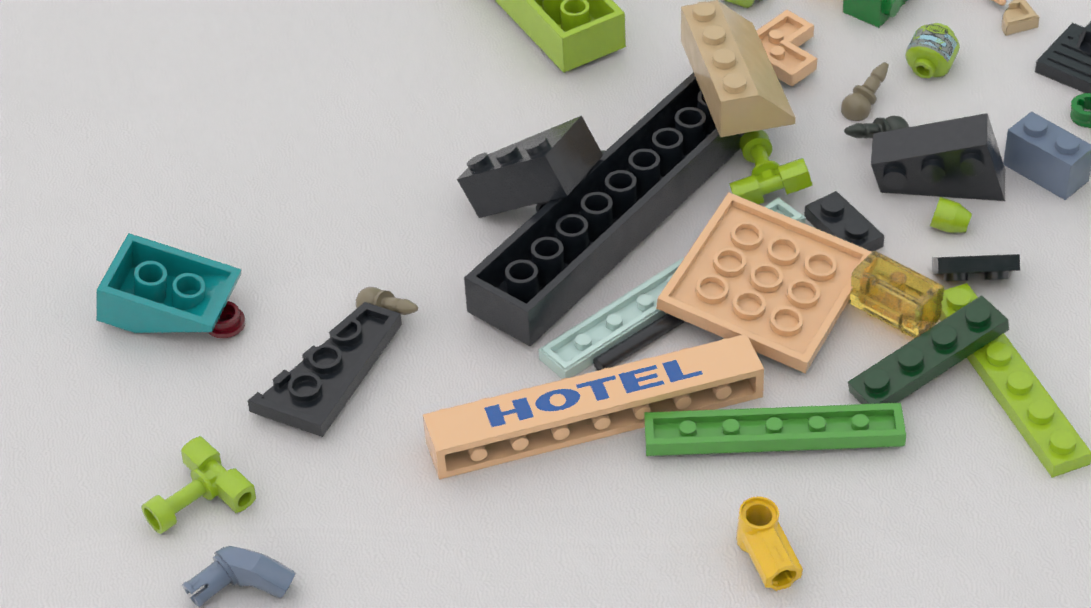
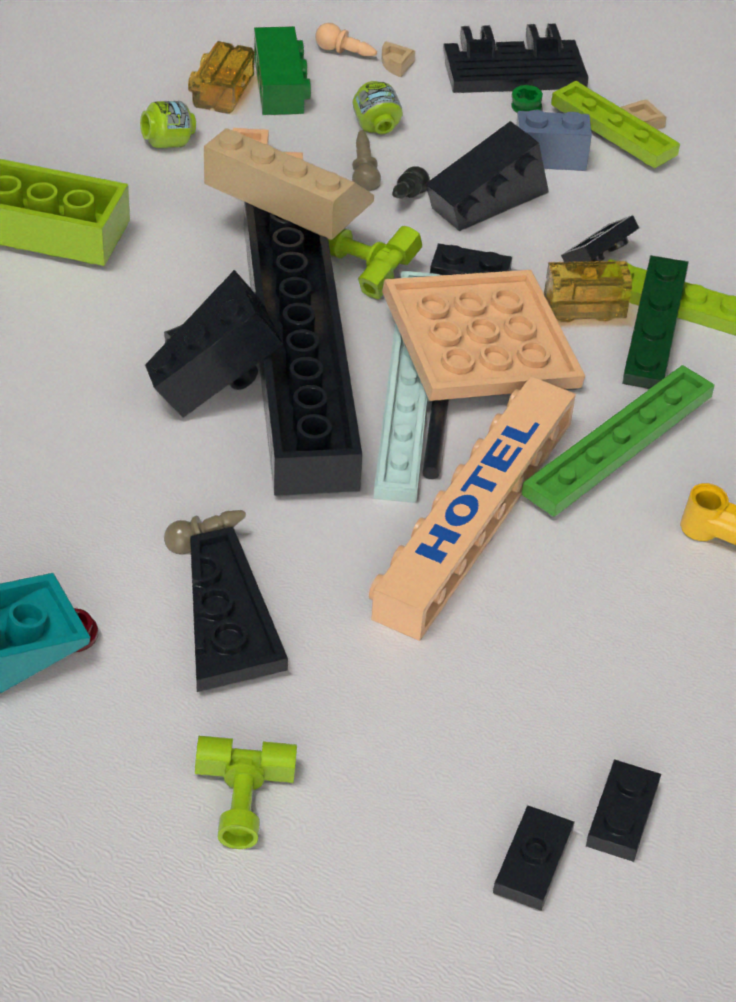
camera: 50 degrees left, 0 degrees up
sand blue arm [182,546,296,608] -> none
lime hose [930,197,972,233] -> none

